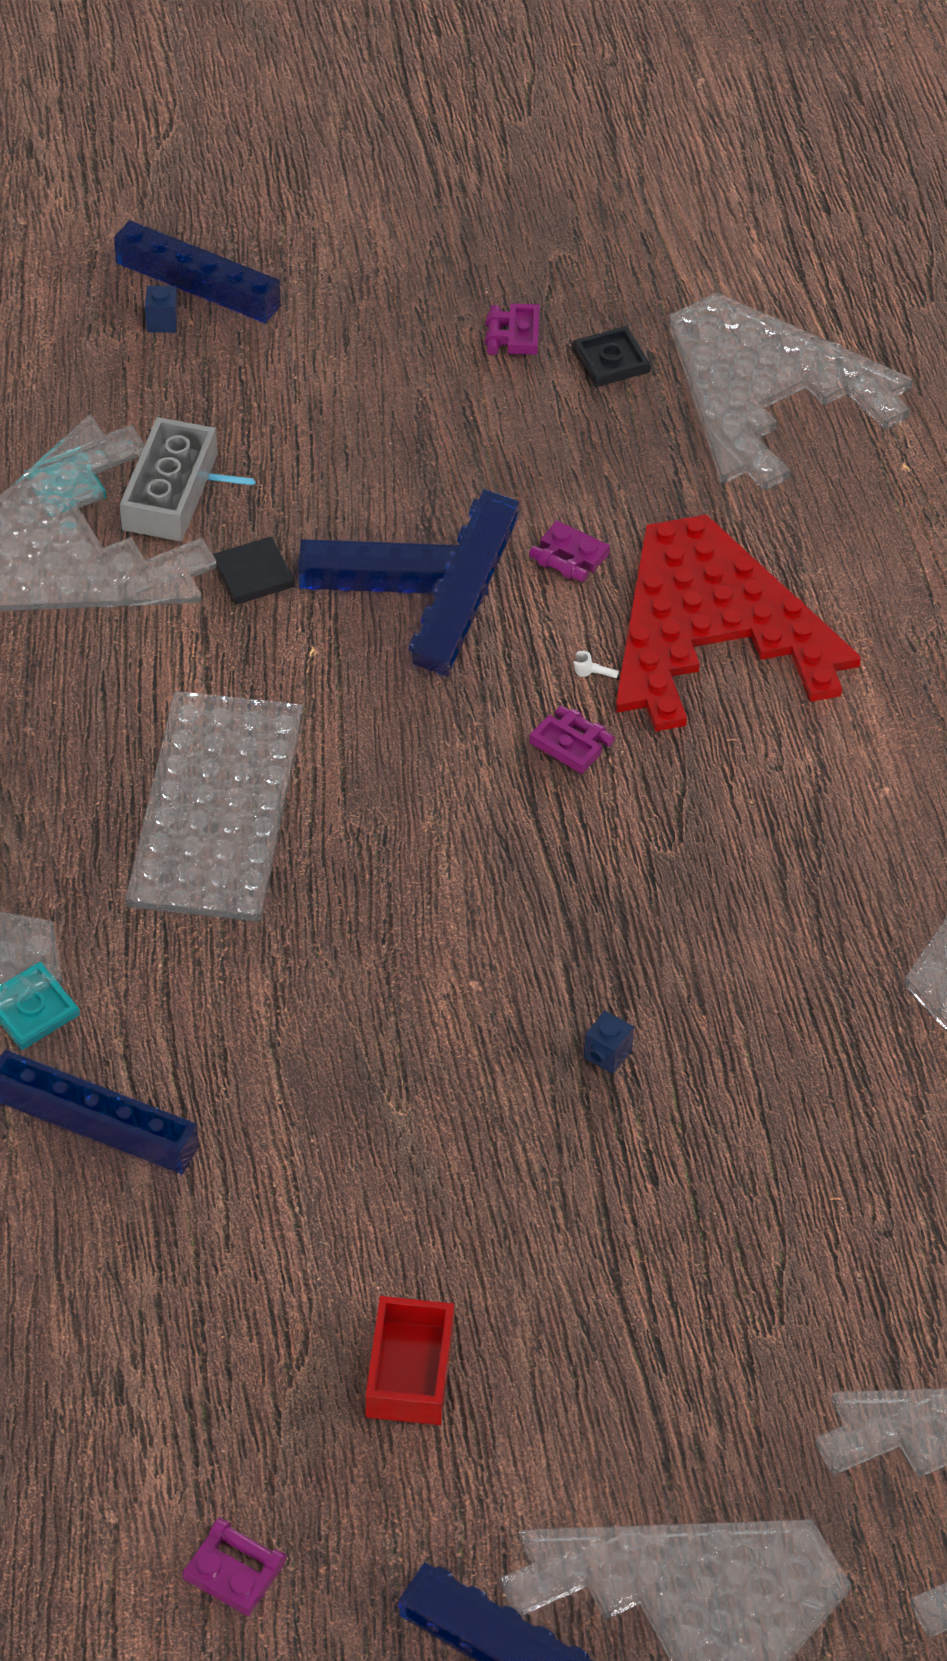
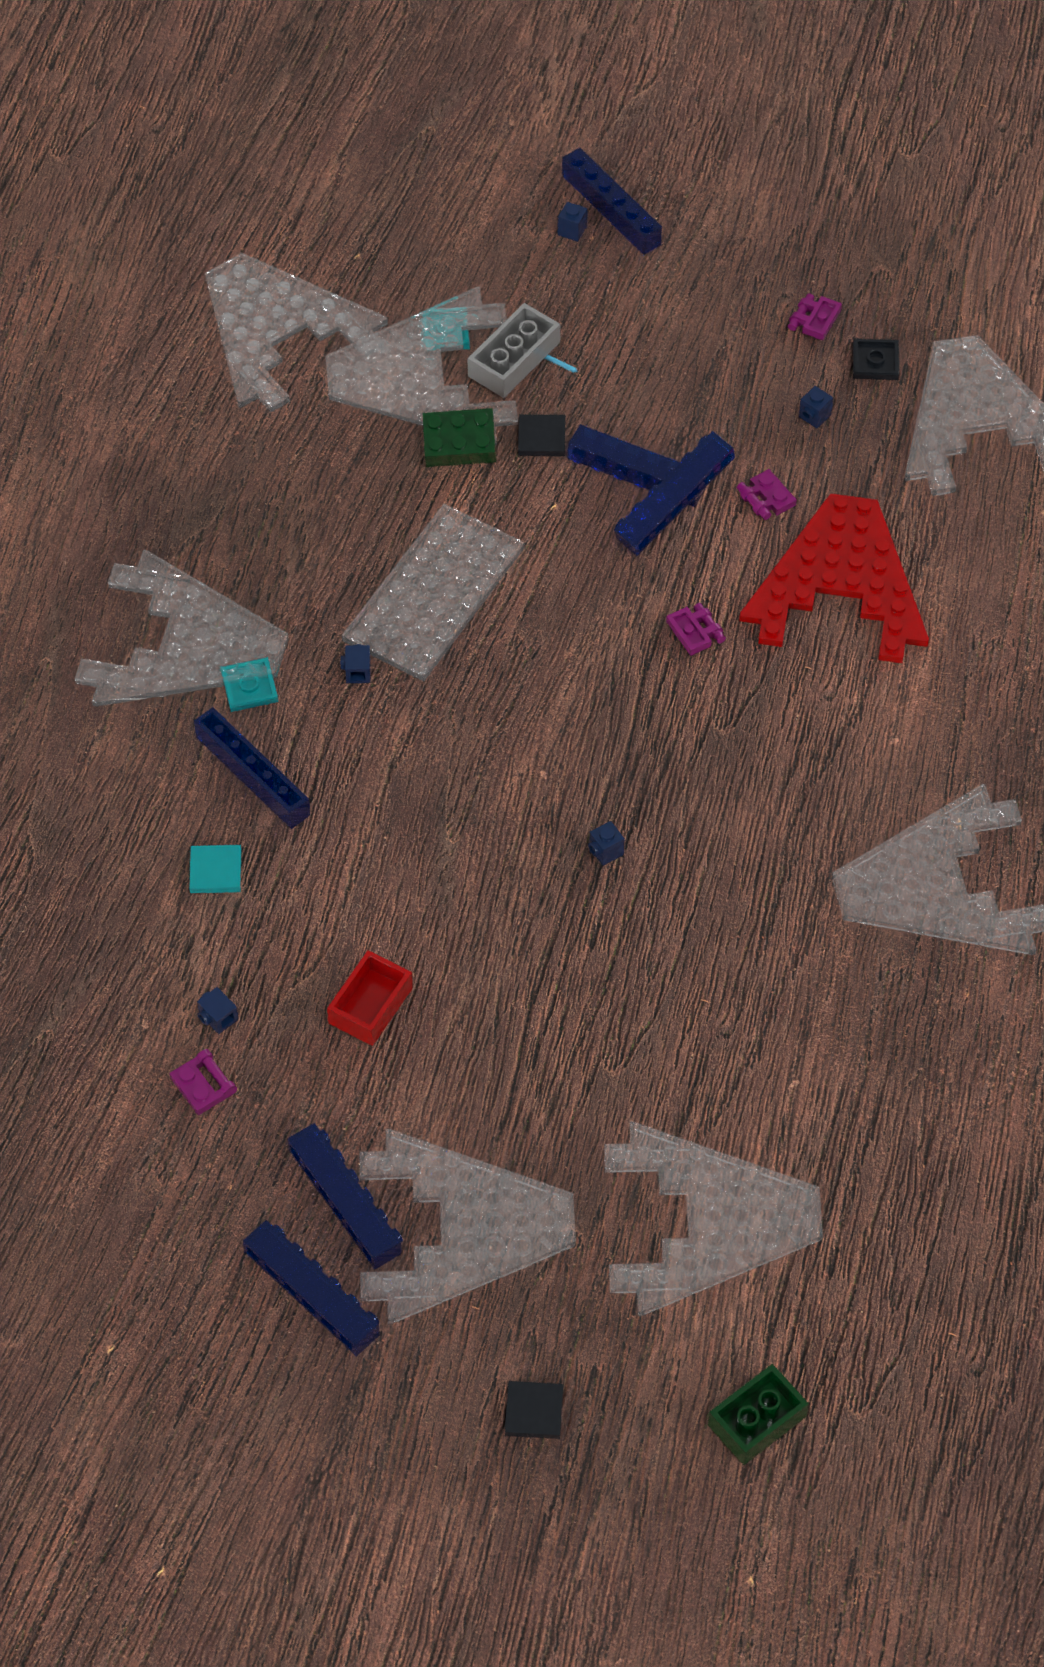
camera: 25 degrees right, 5 degrees up
white hand [573,651,619,679] -> none
none -> teal tile [189,845,242,893]
none -> dark blue brick [197,987,239,1035]
none -> dark blue brick [341,644,371,684]
none -> dark green brick [423,408,496,467]
none -> dark blue brick [799,386,833,428]

